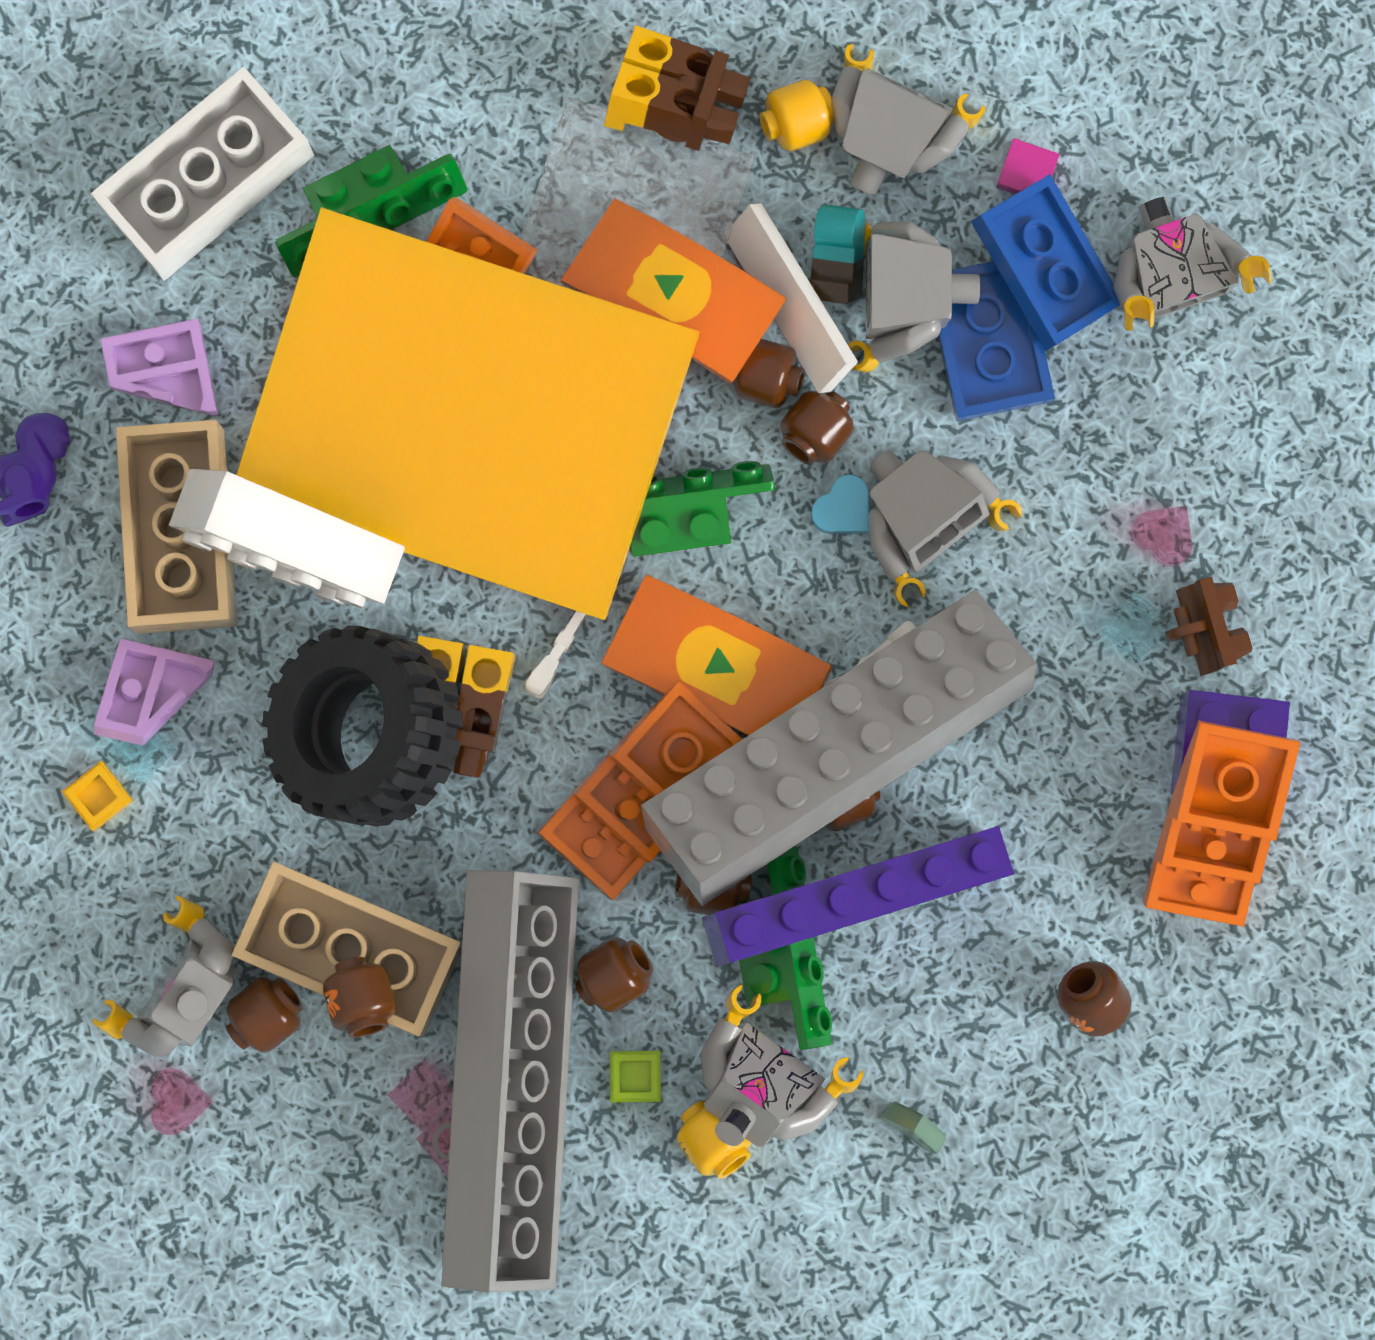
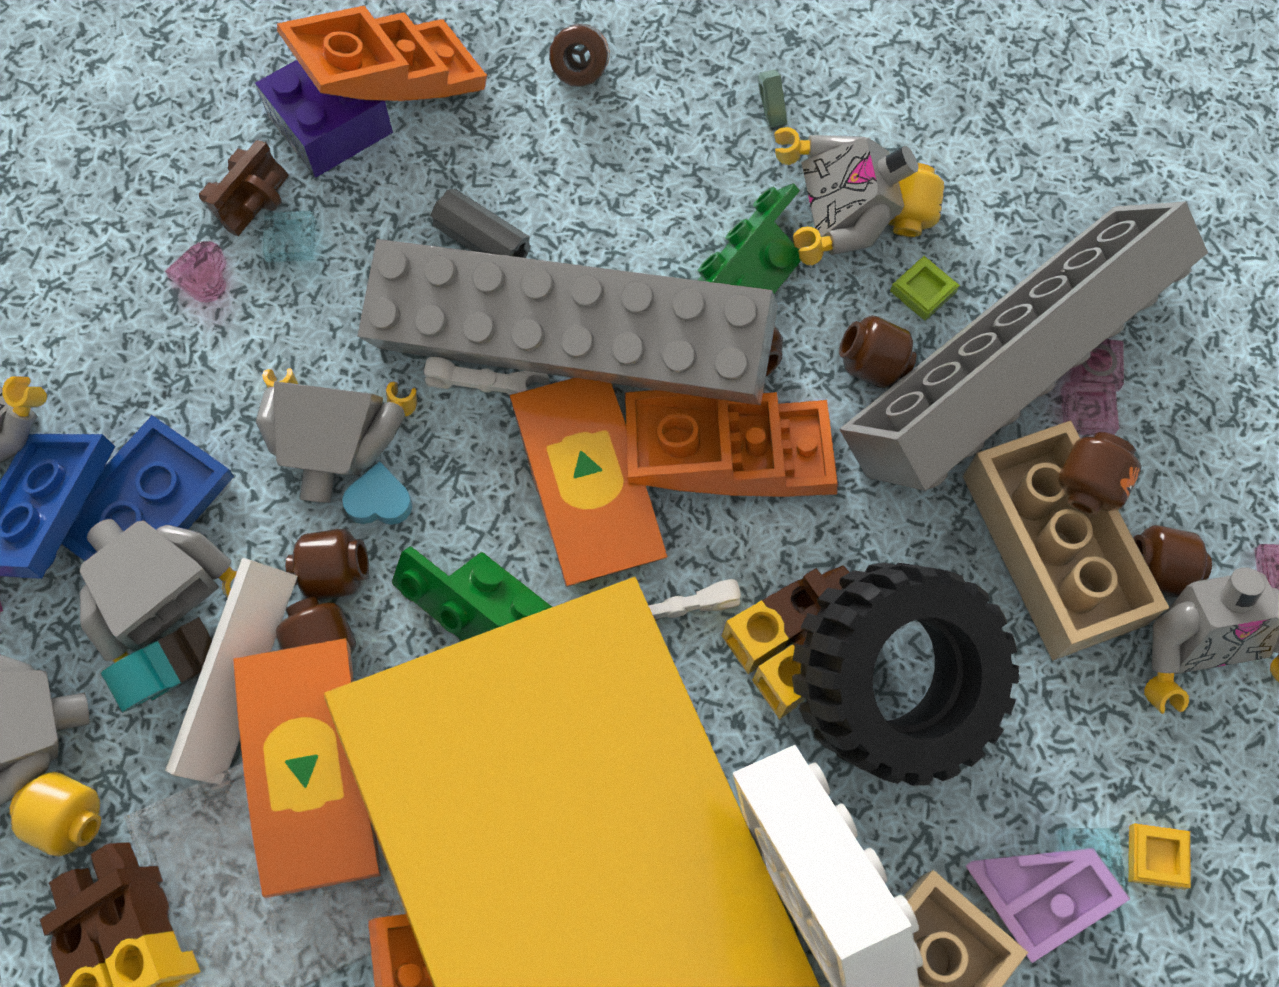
camera: 135 degrees left, 15 degrees down
dark purple brick [702,826,1014,967] -> none
none -> dark grey axle [430,189,531,258]

